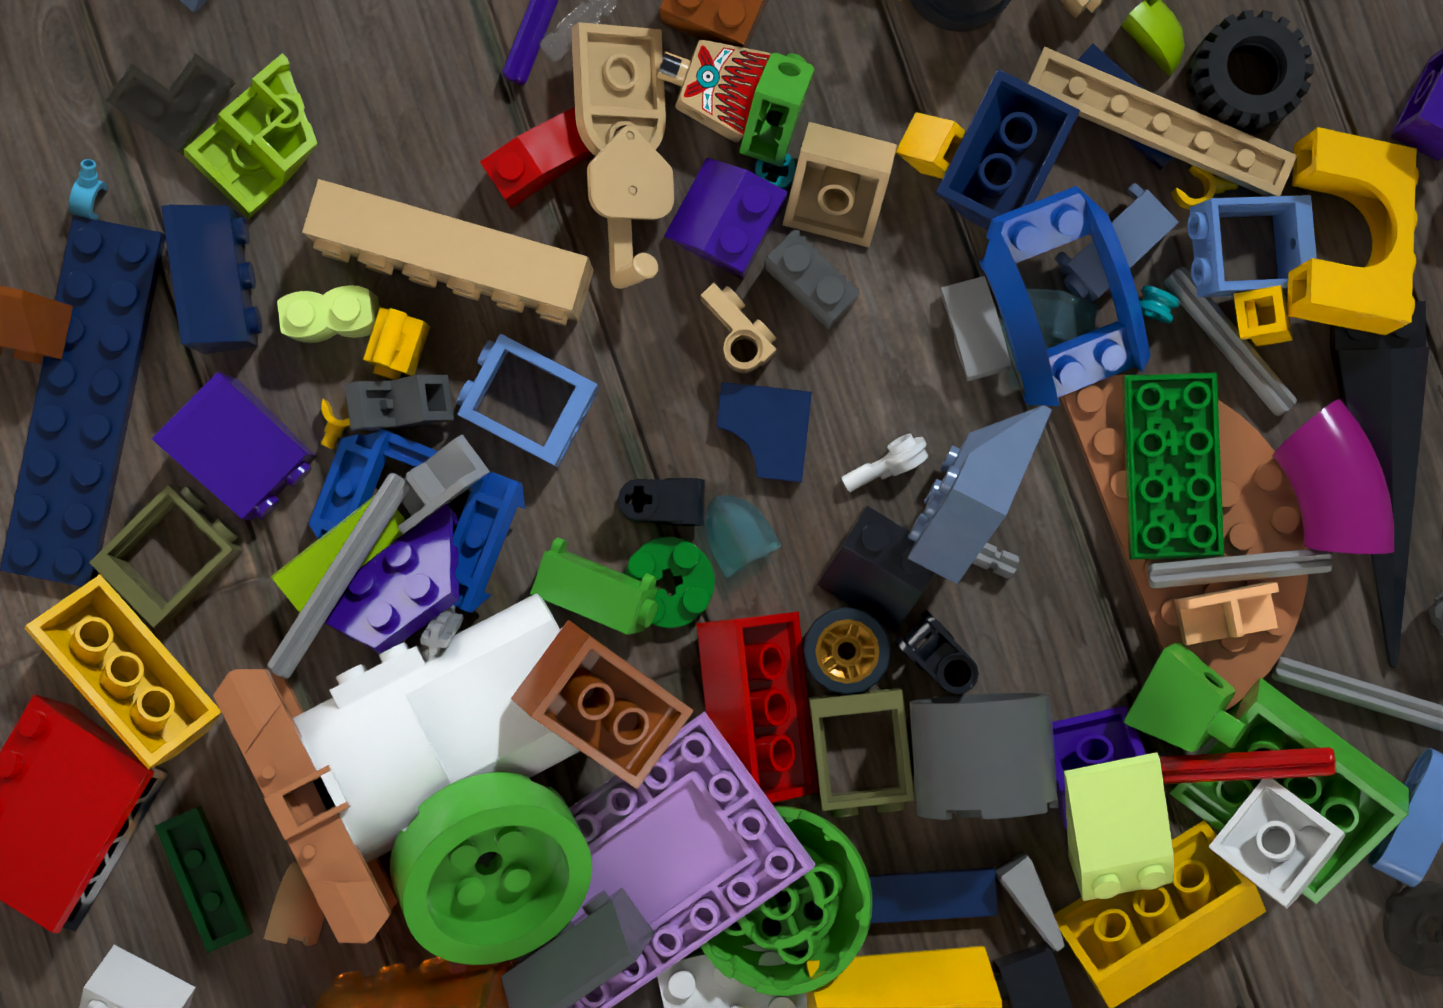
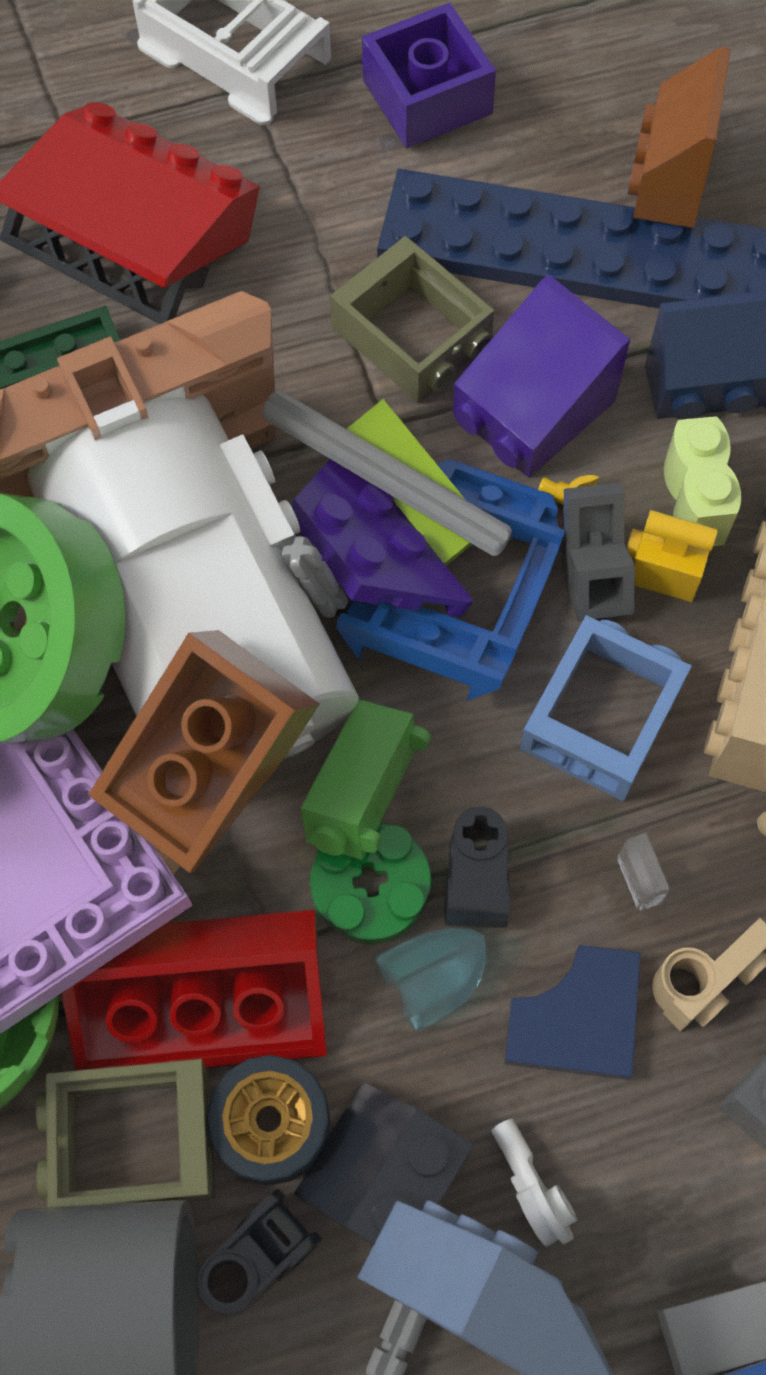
camera: 85 degrees right, 20 degrees down
yellow slope [24,574,222,770] -> none
light grey panel [398,434,490,534] -> none
none -> clear tile [617,833,669,911]

